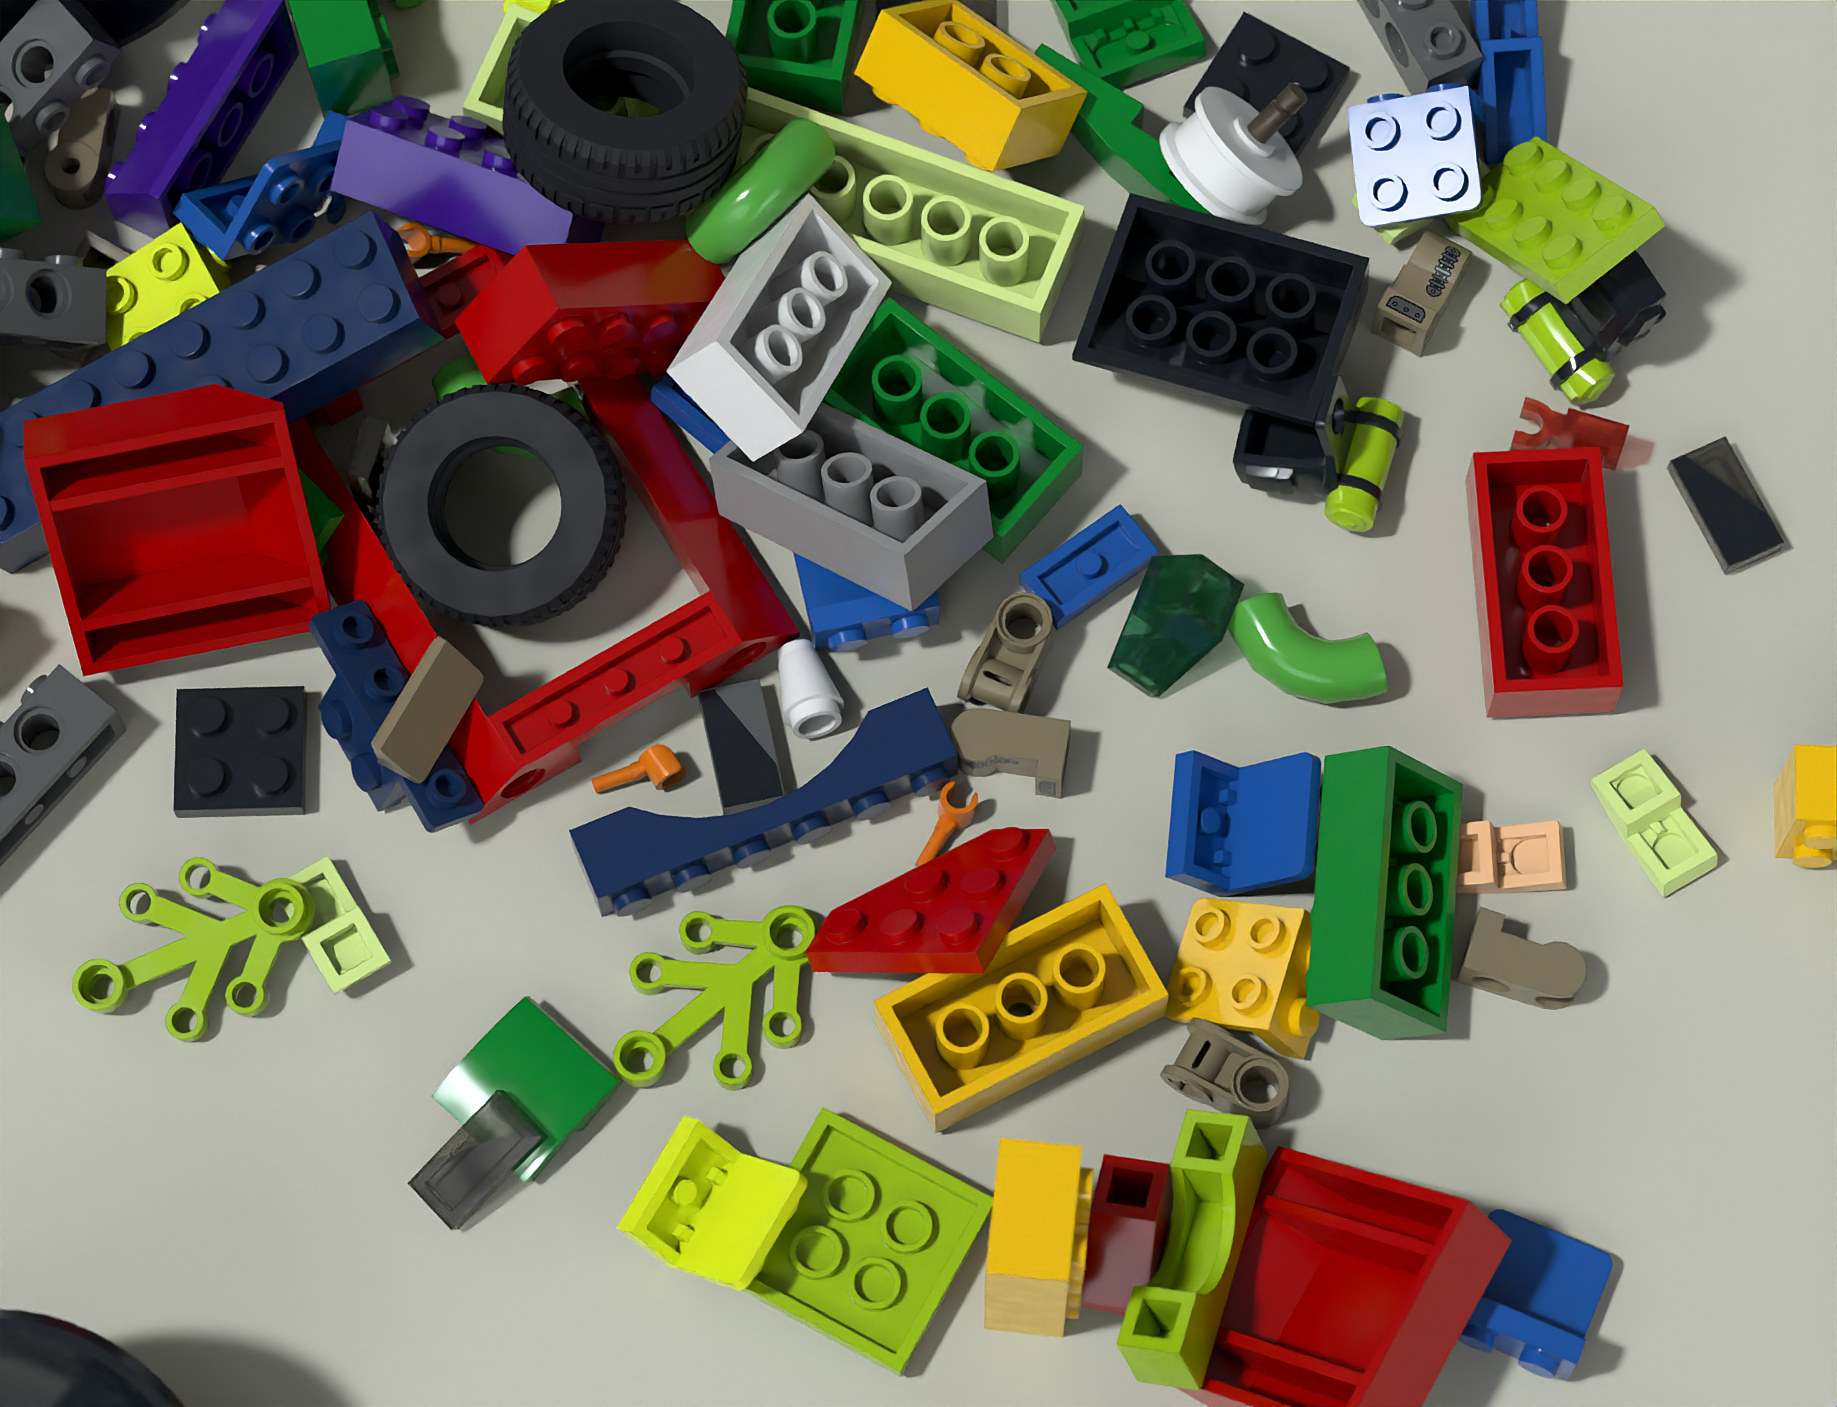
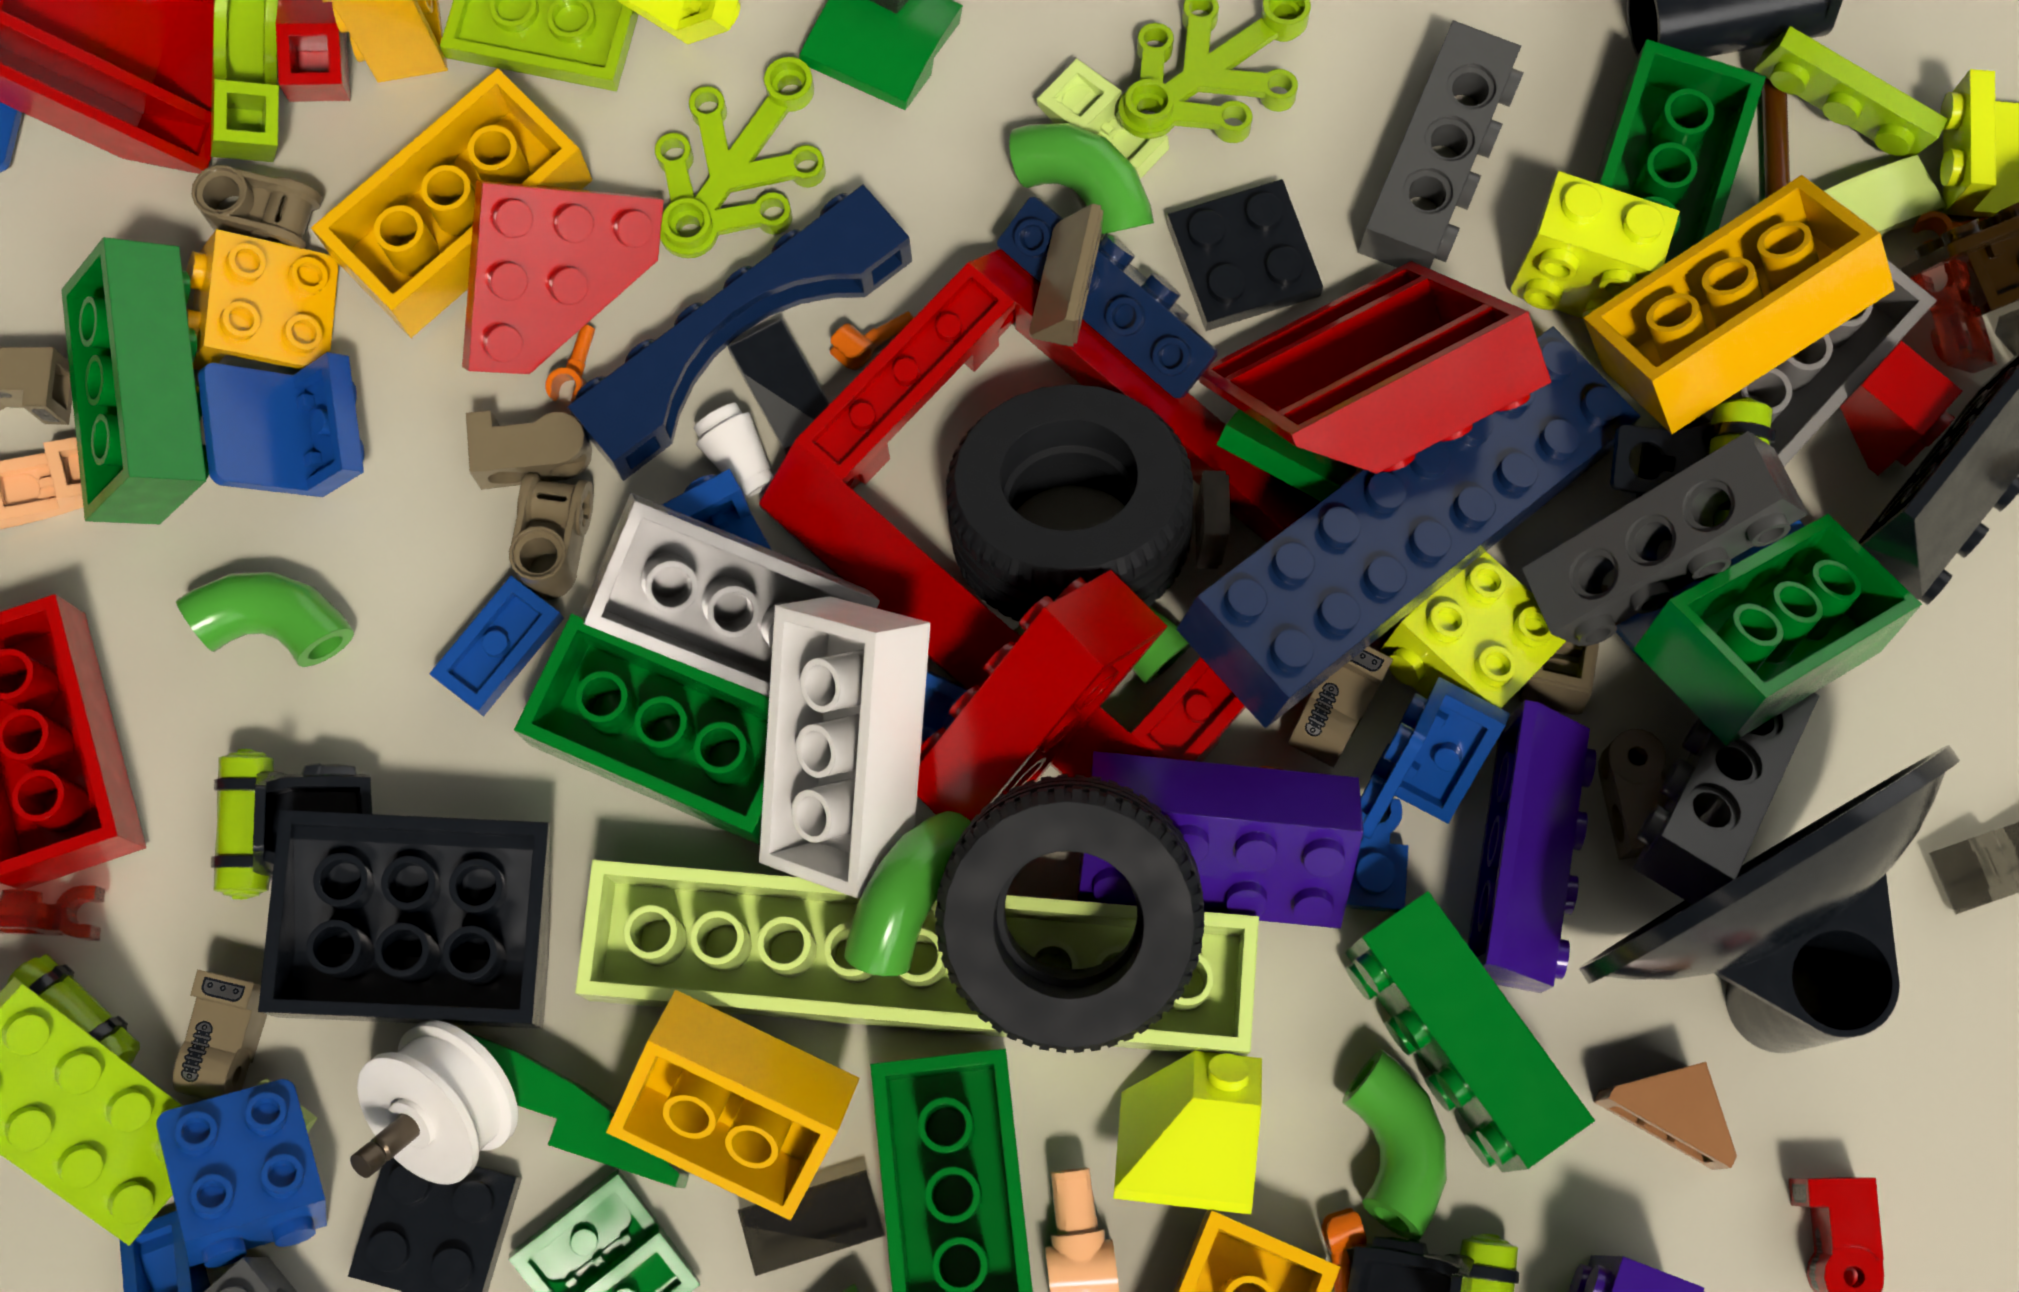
camera: 165 degrees right, 5 degrees up
clear green slope [1107,554,1245,698] -> none
none -> bright green cylinder [1009,123,1154,235]

